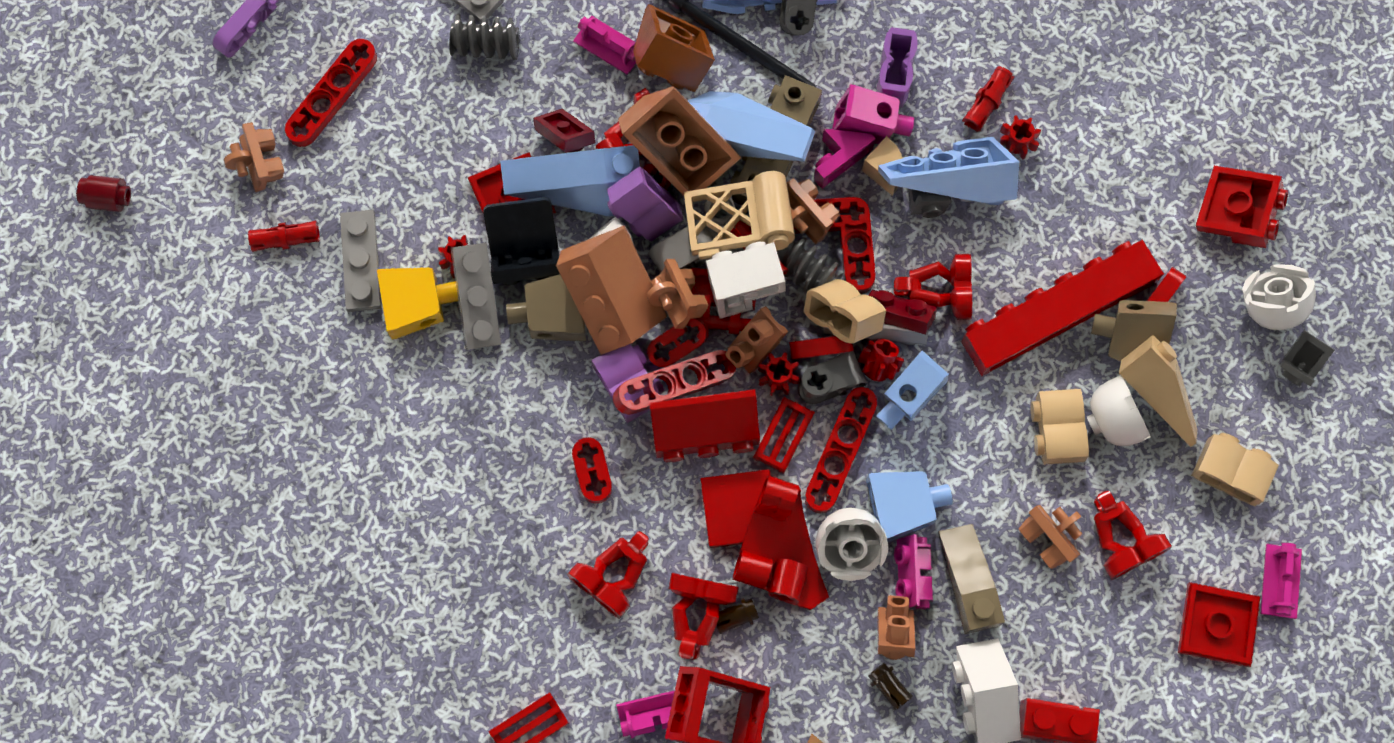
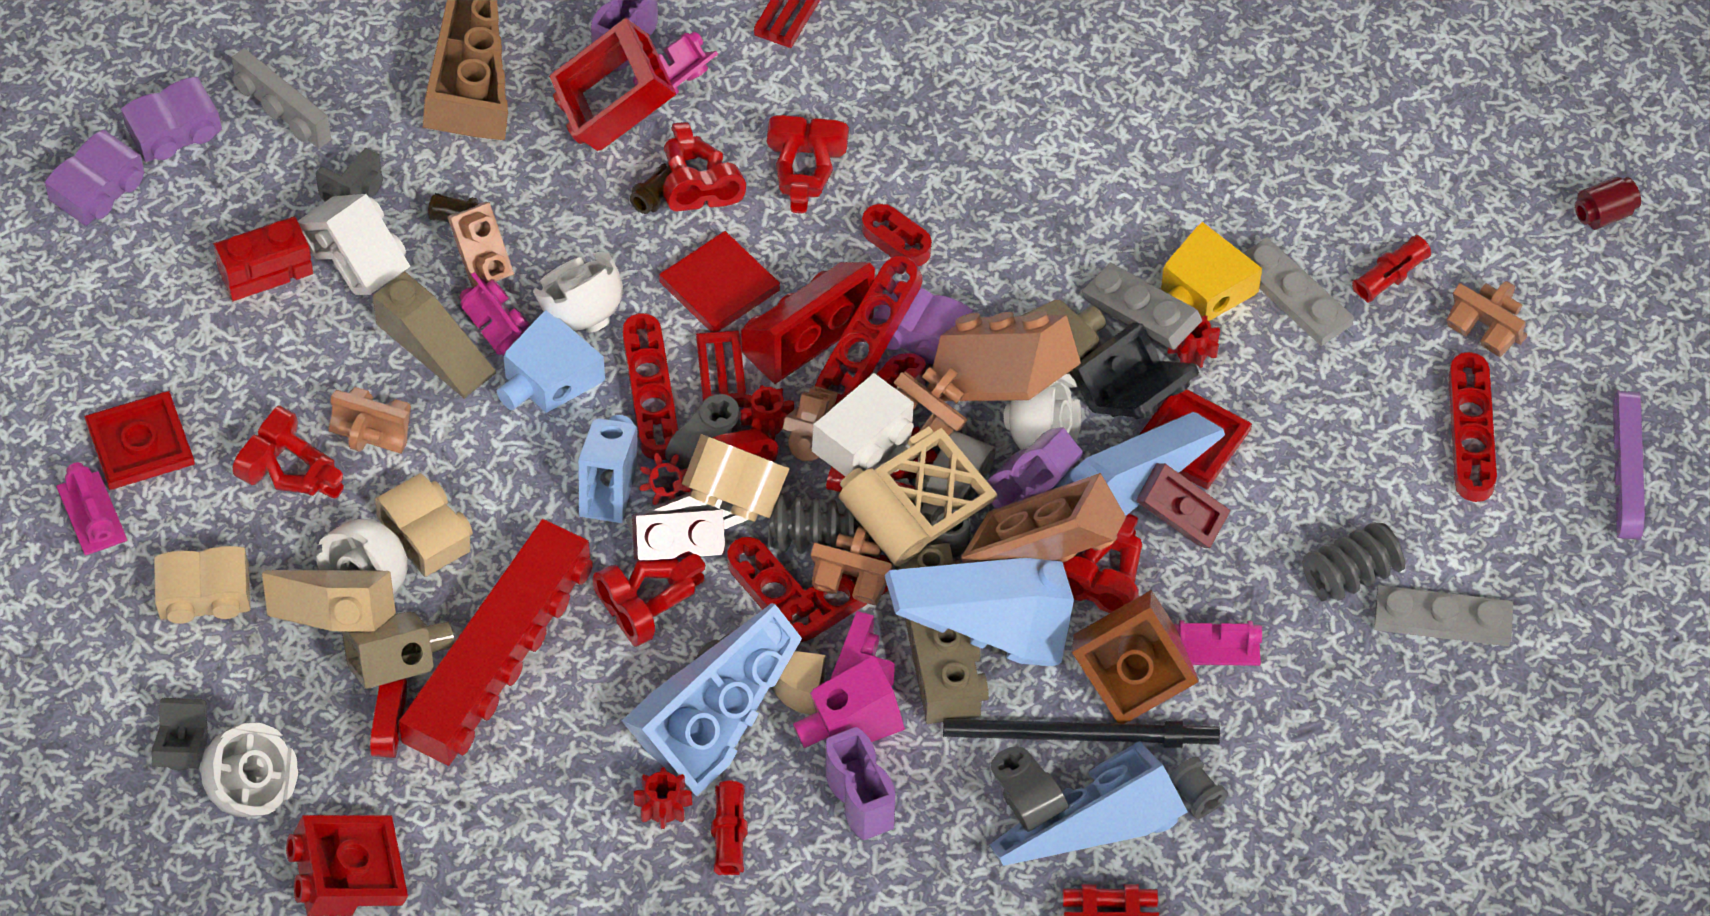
camera: 145 degrees right, 20 degrees down
red panel [732,475,829,610] -> none

